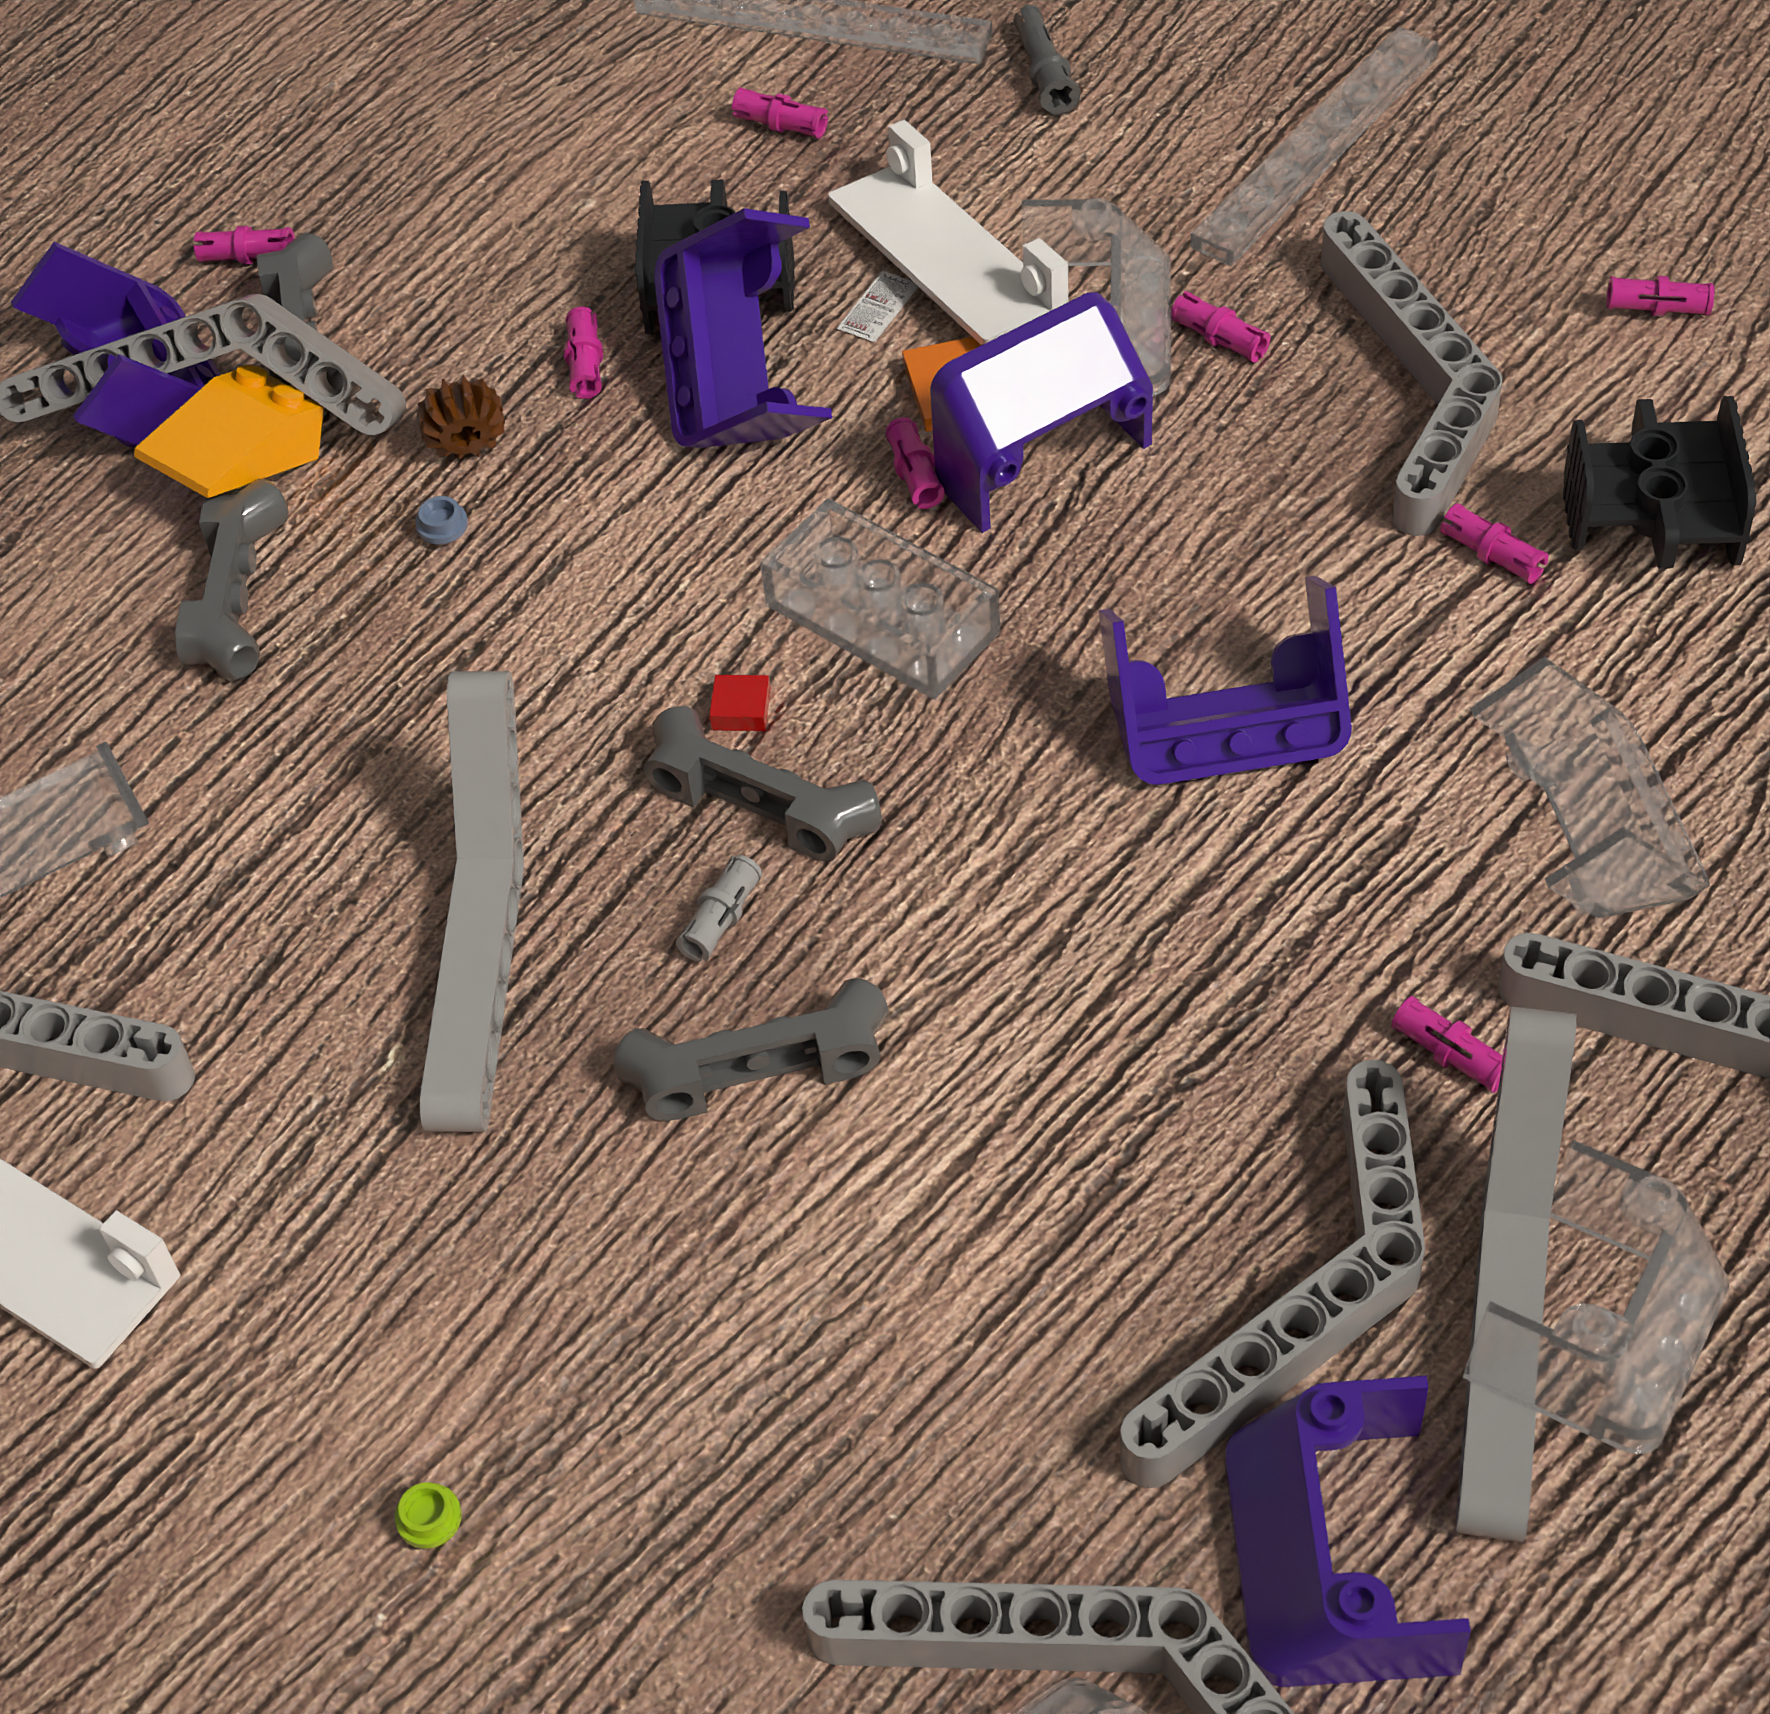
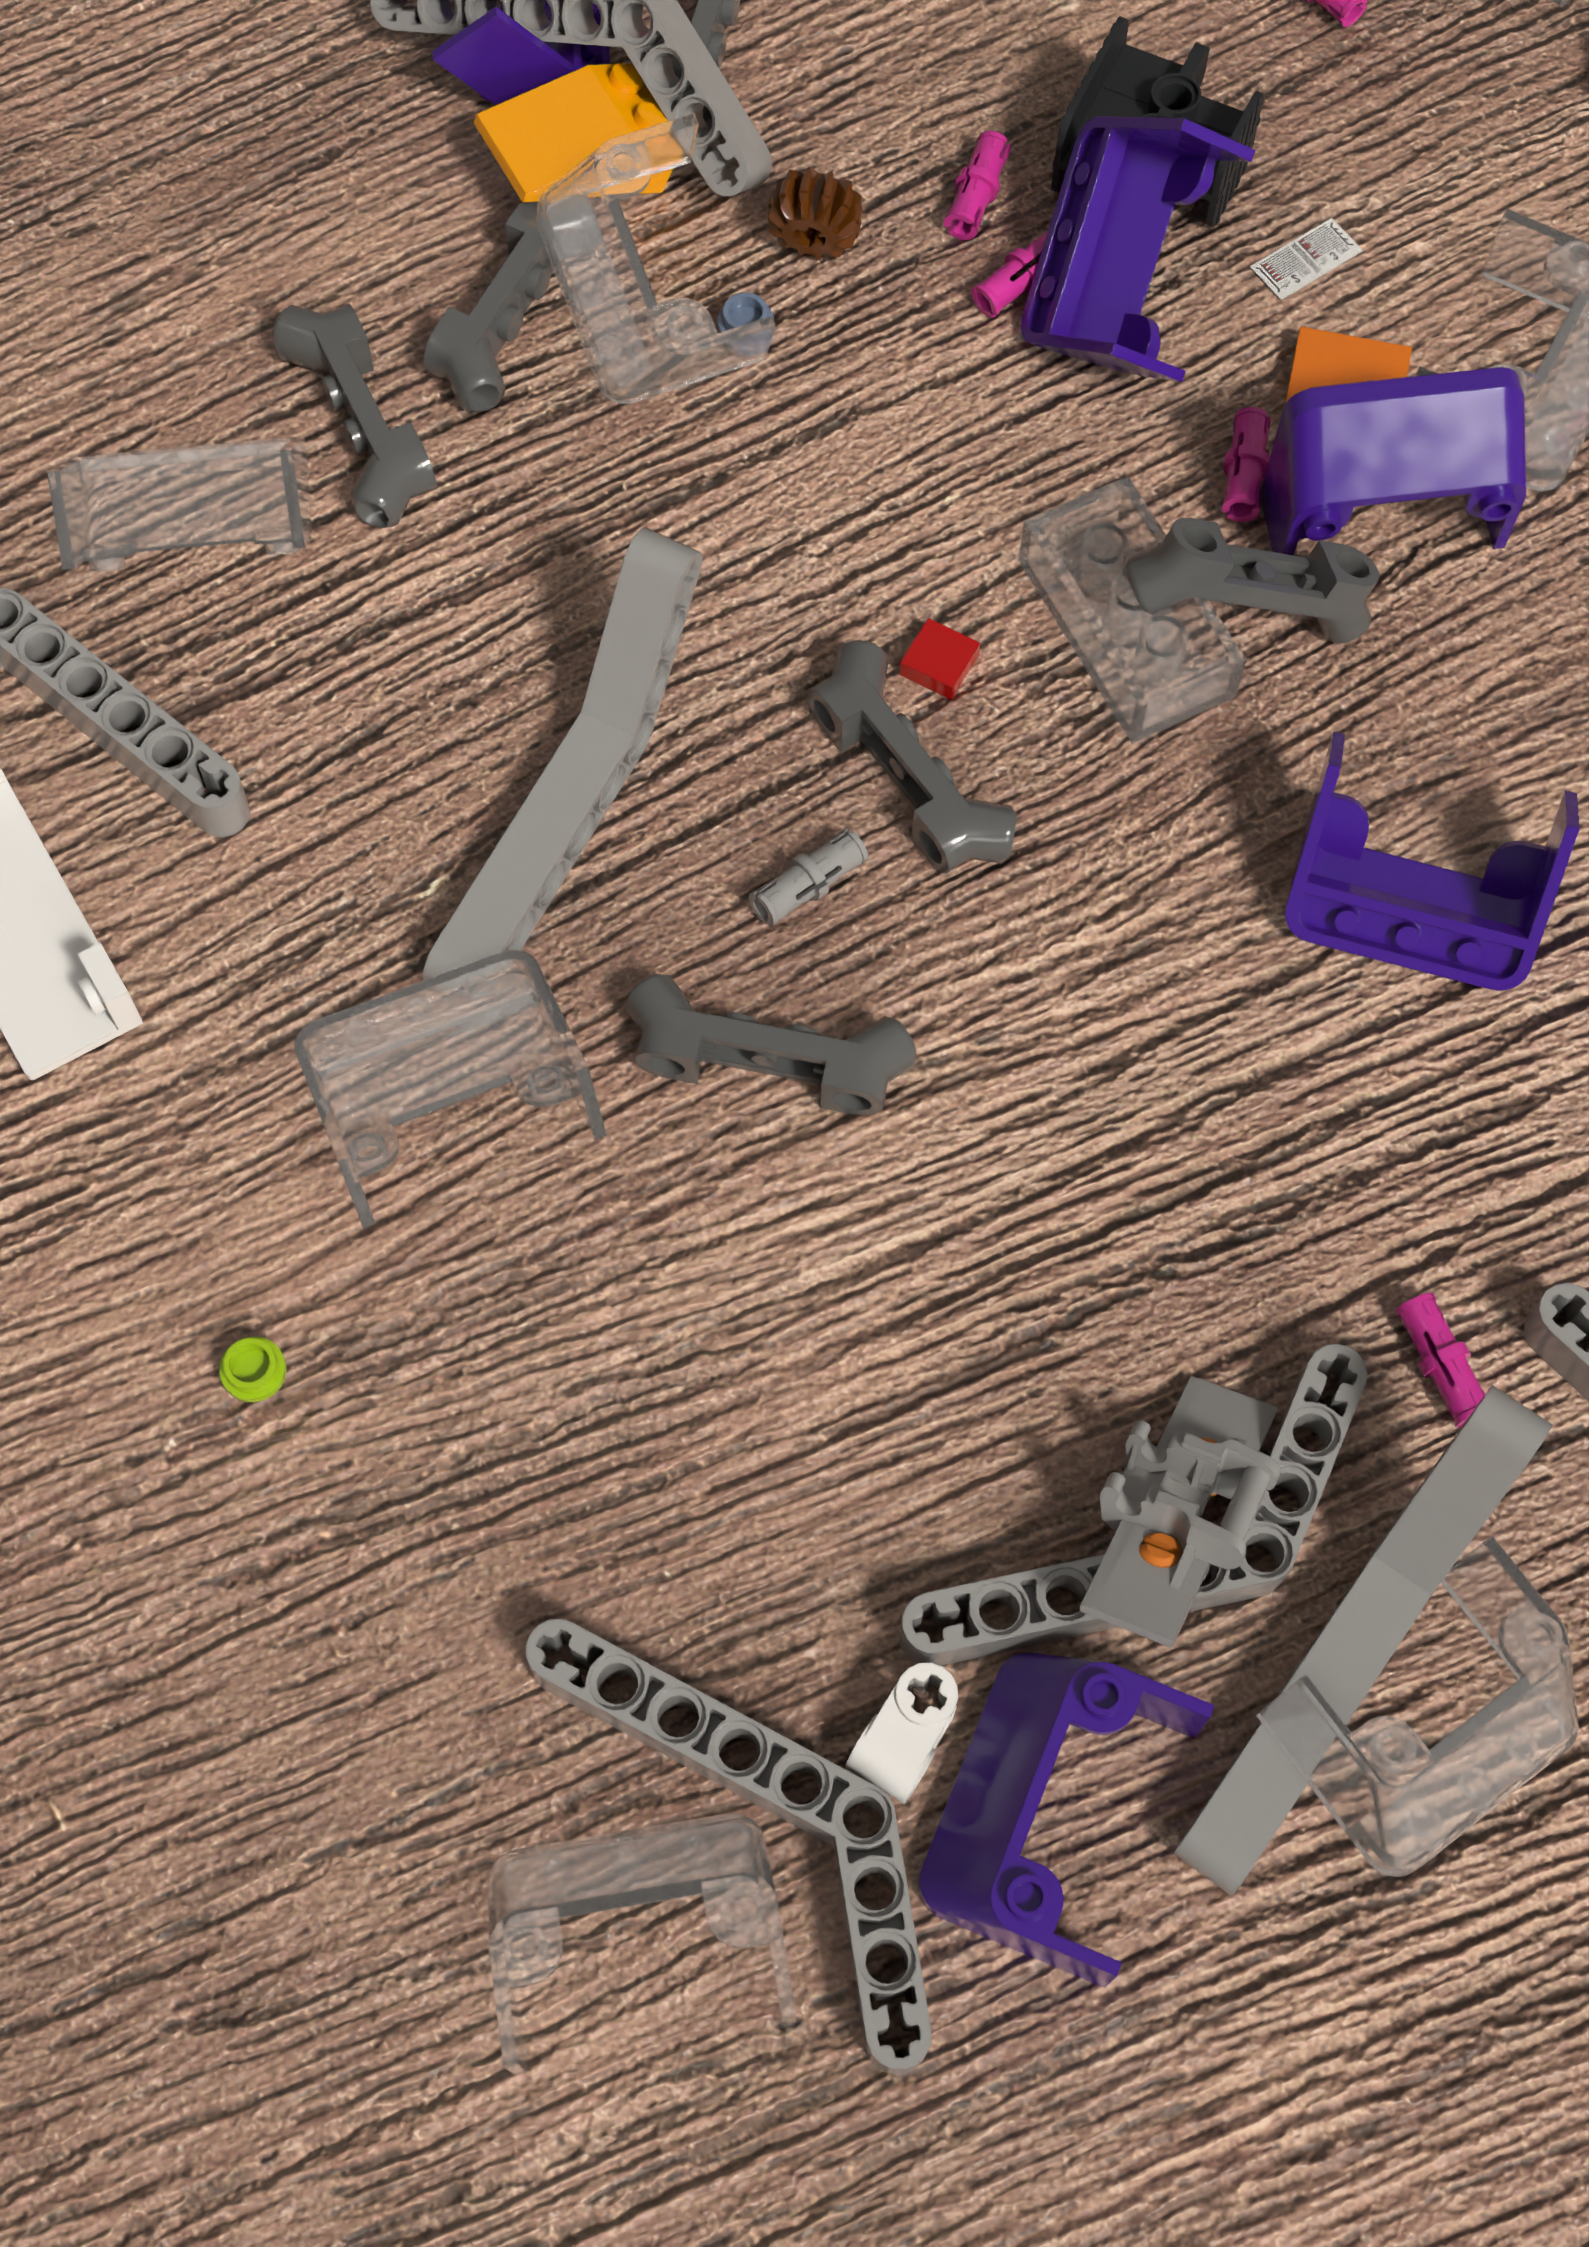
camera: 20 degrees right, 15 degrees up
white bracket [828,120,1068,345] -> none
none -> dark grey plate [273,304,437,528]
none -> clear windscreen [294,950,607,1228]
none -> clear windscreen [536,113,776,404]
none -> white piece [845,1663,958,1804]
none -> dark pink pin [971,231,1048,318]
none -> light grey piece [1080,1376,1281,1648]
none -> dark grey plate [1124,518,1380,644]

